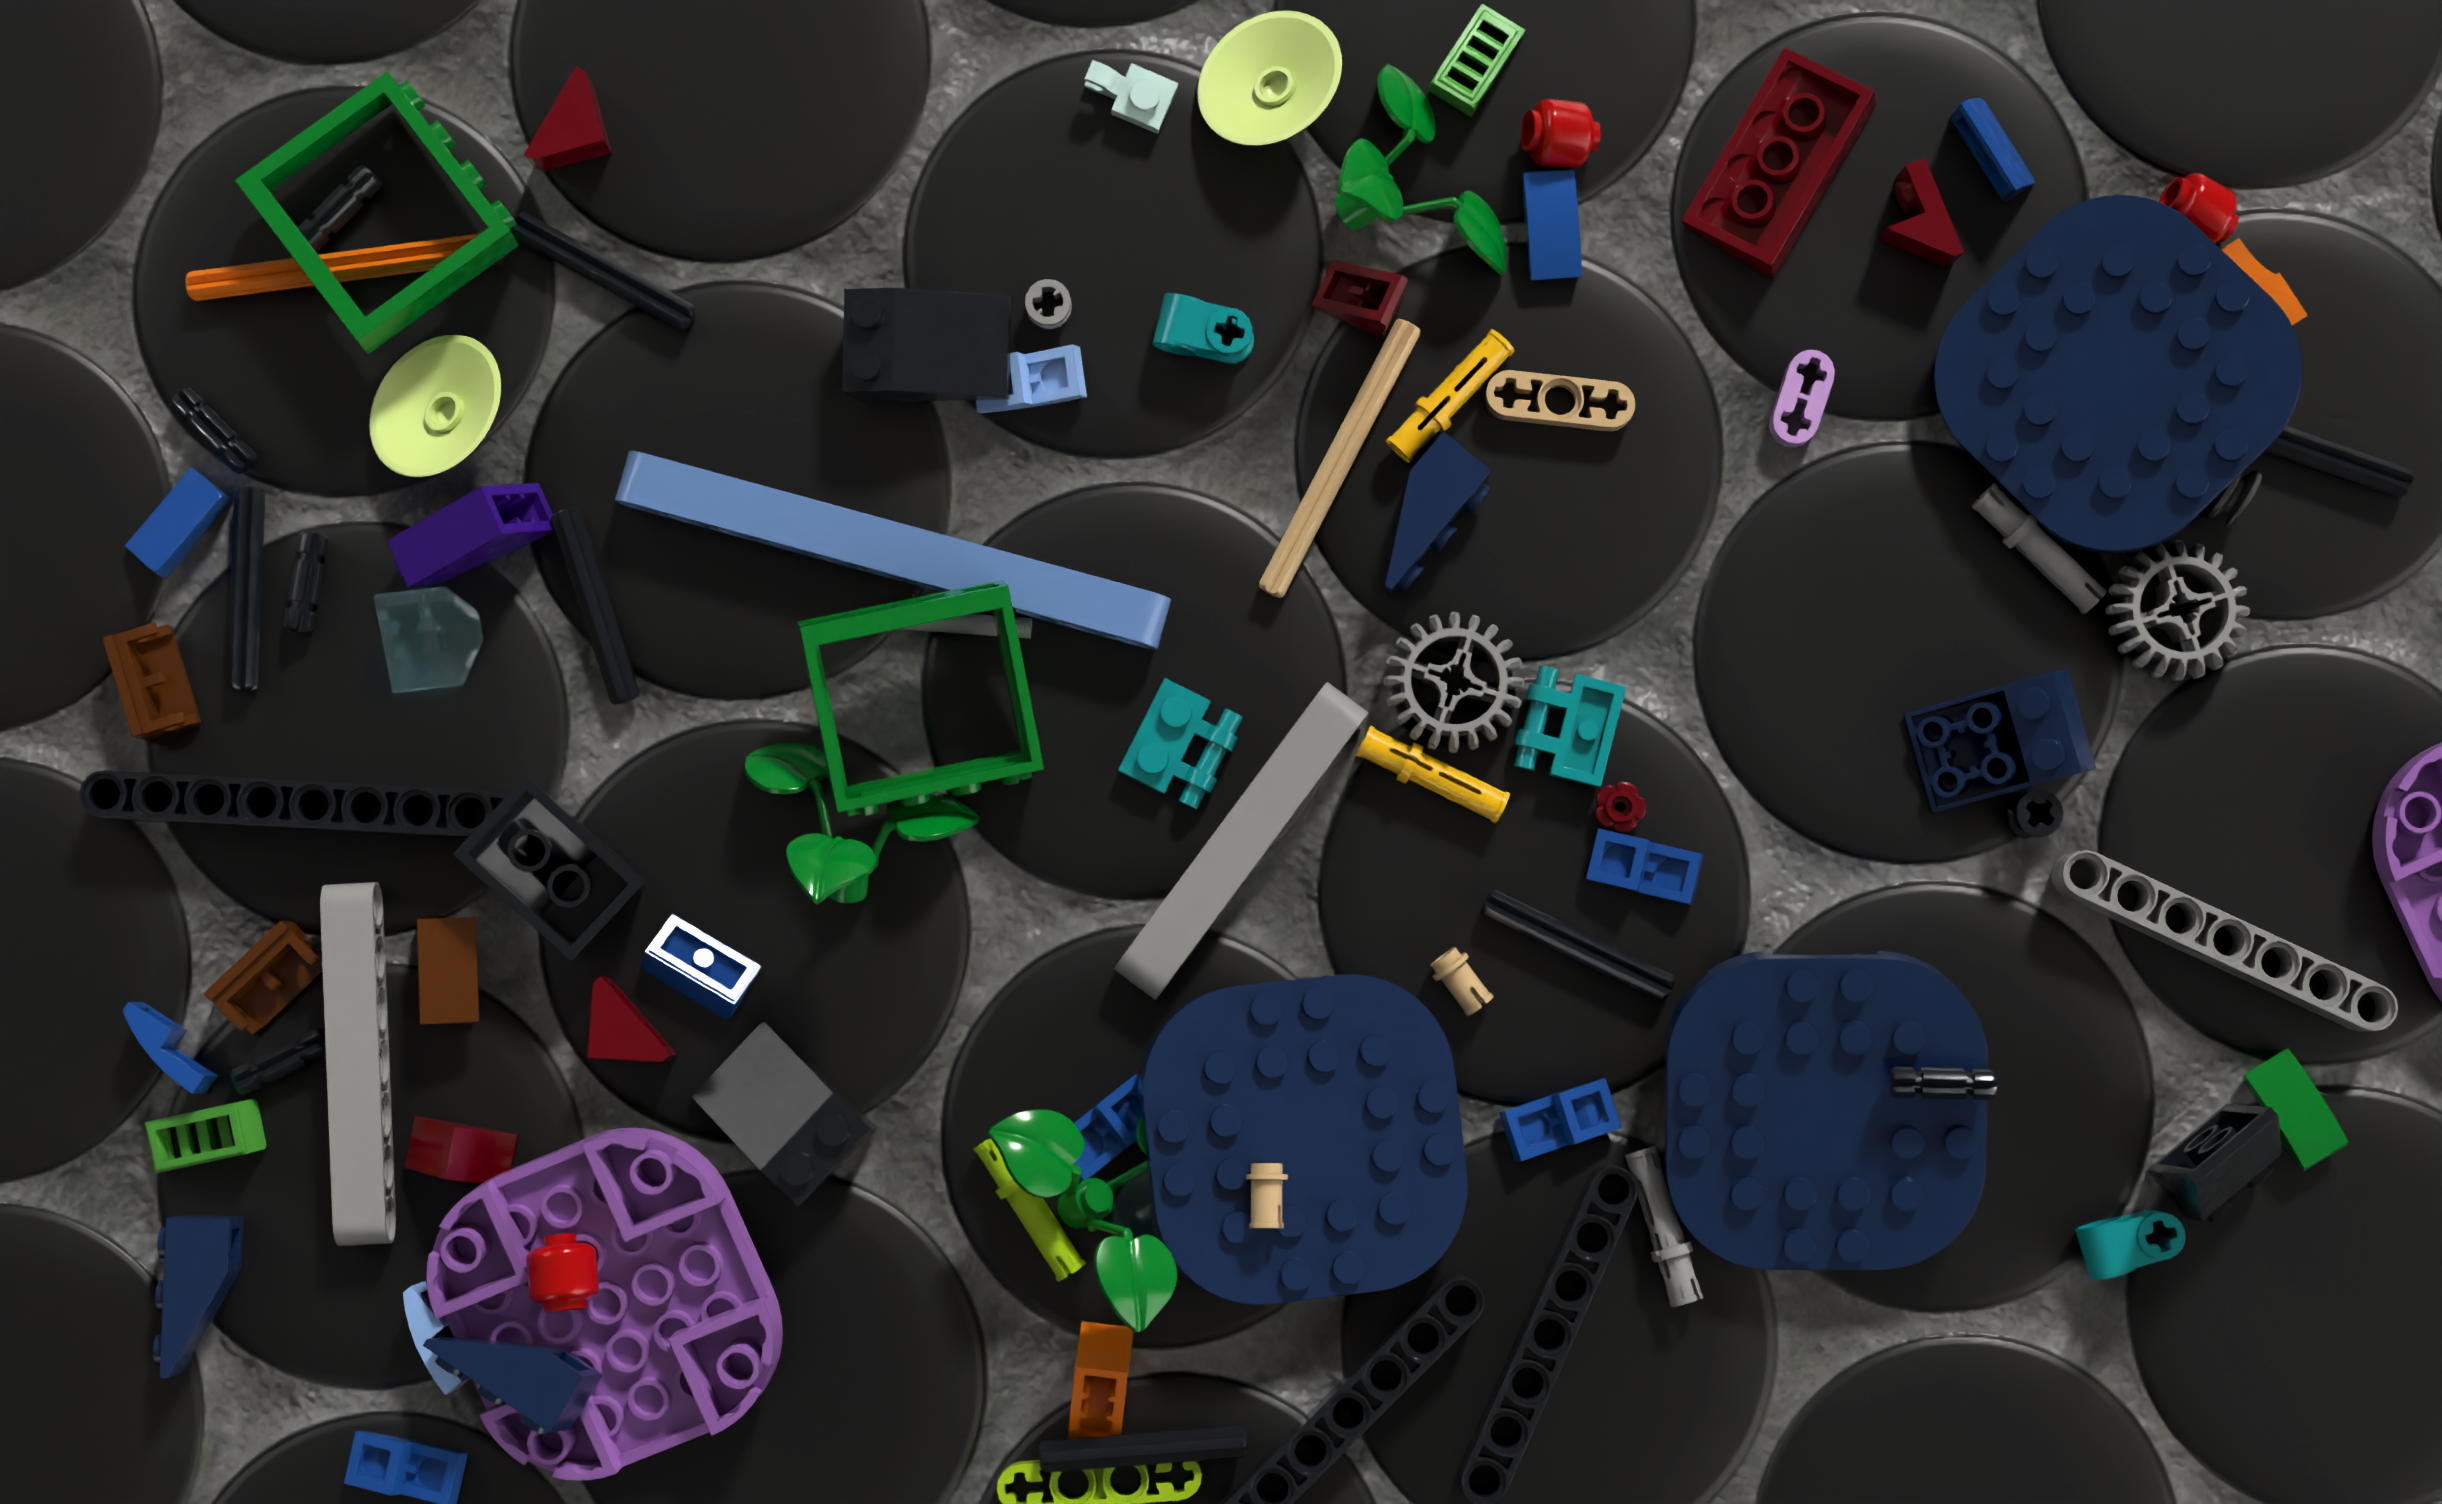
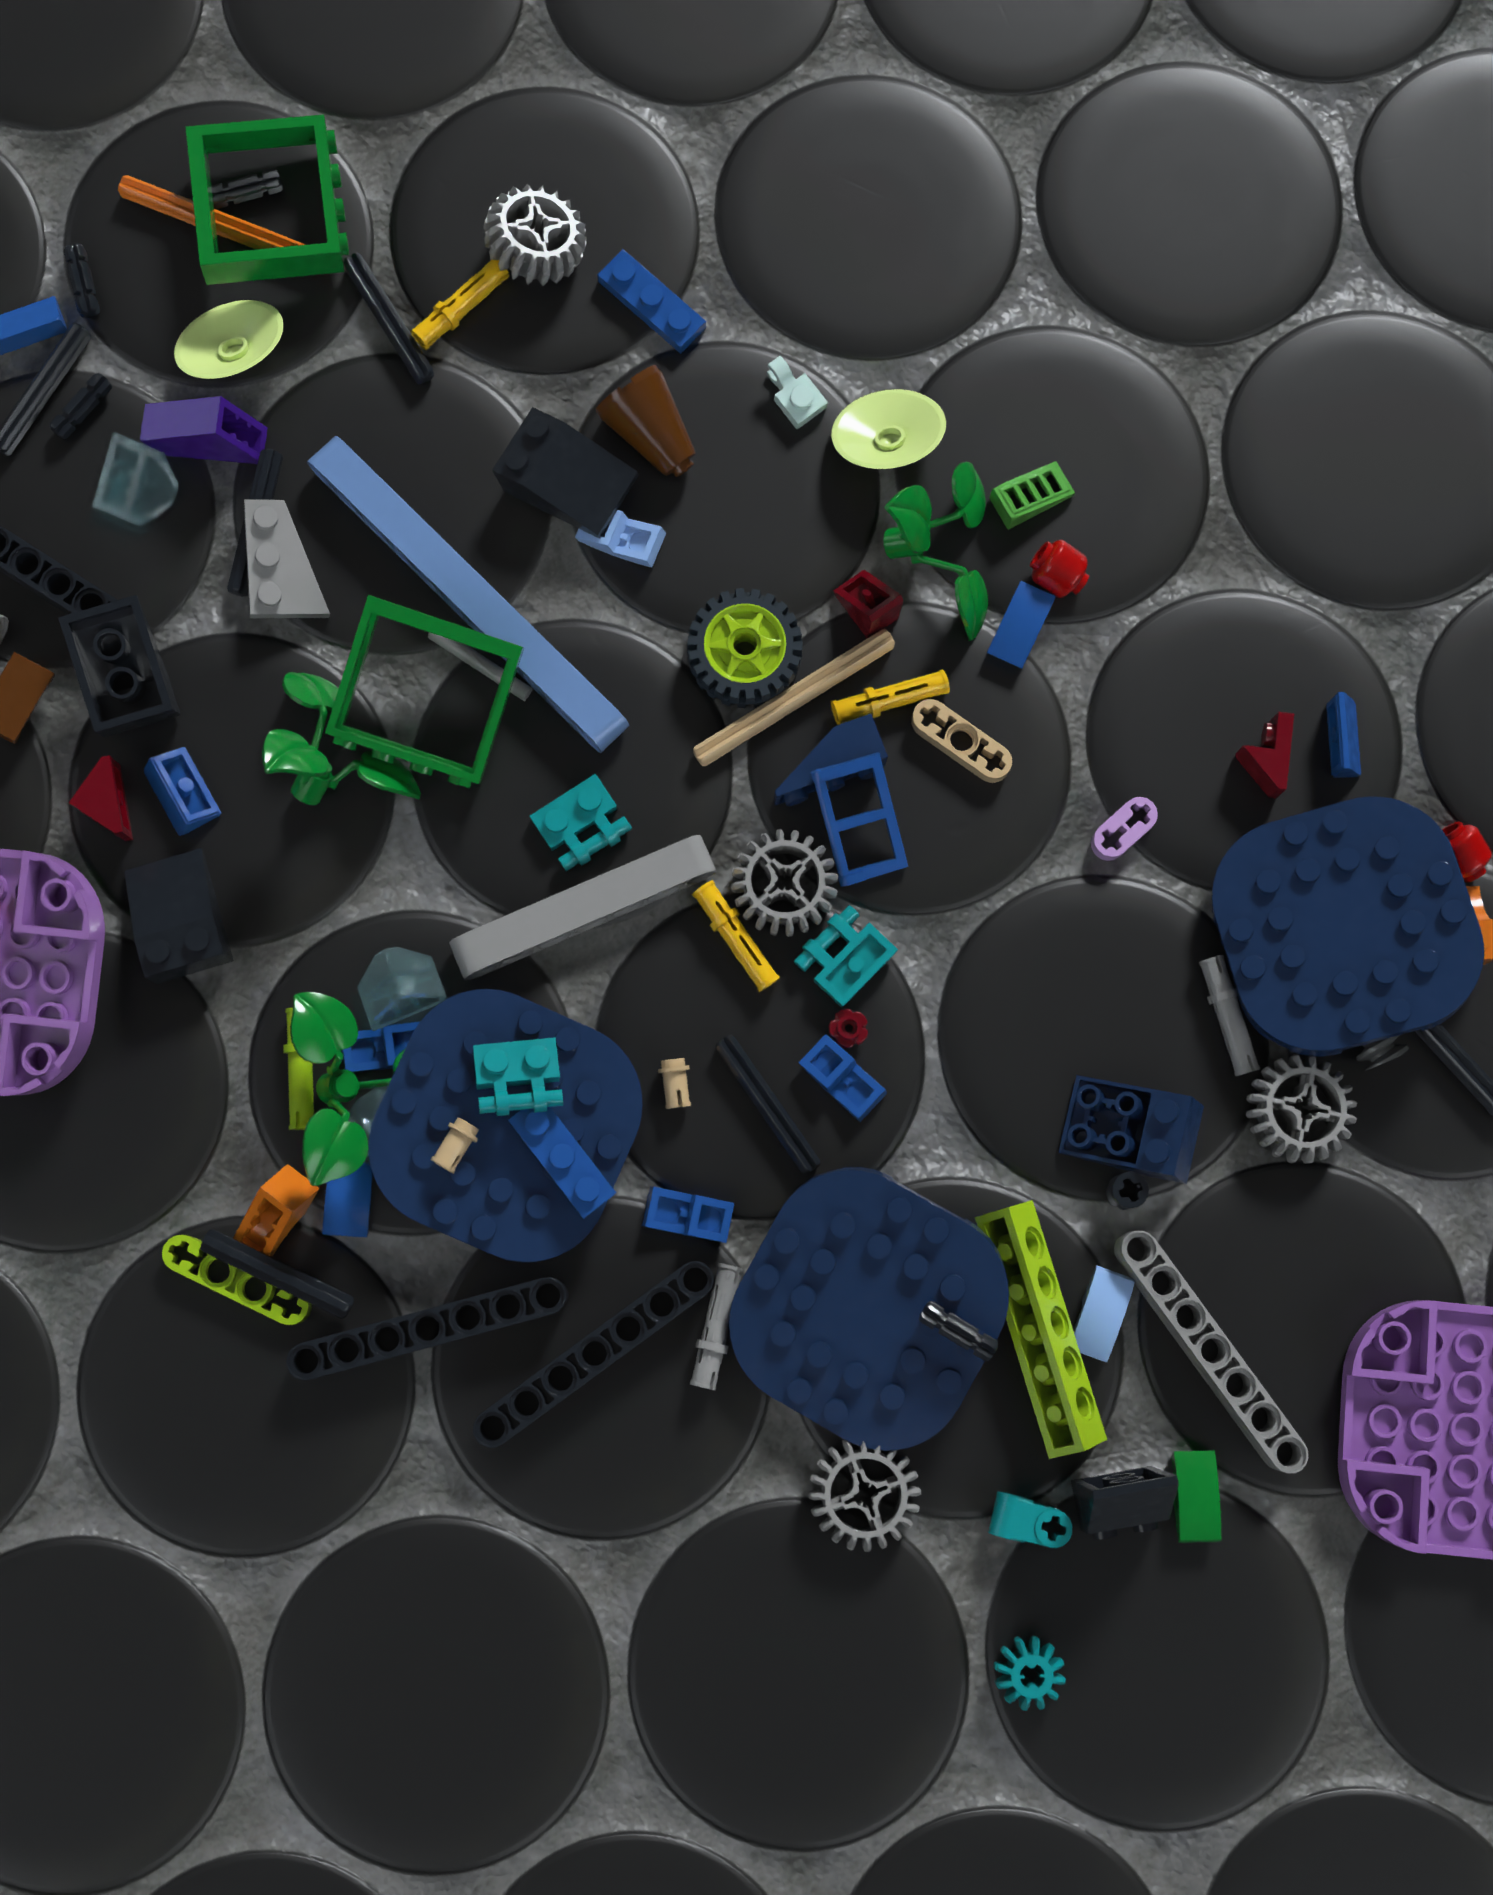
camera: 25 degrees right, 5 degrees down
dark red slope [524,66,612,172] -> none
light grey bush [1025,279,1072,329] -> none
teal piece [1152,293,1254,364] -> none
dark red slope [1682,47,1876,279] -> none
none -> light grey wing [244,499,330,618]
none -> blue slope [322,1156,373,1238]
none -> clear light blue slope [357,947,447,1031]
none -> yellow pin [410,260,510,350]
none -> teal plate [473,1037,563,1116]
none -> light grey gear [483,184,586,287]
none -> blue plate [508,1107,616,1219]
none -> reddish brown cone [596,365,696,478]
none -> blue plate [597,249,706,354]
none -> wheel [687,588,803,708]
none -> light grey gear [808,1439,921,1552]
none -> blue window [810,752,908,886]
none -> lime brick [975,1200,1107,1459]
none -> teal gear [993,1635,1066,1711]
none -> light blue slope [1073,1265,1135,1363]

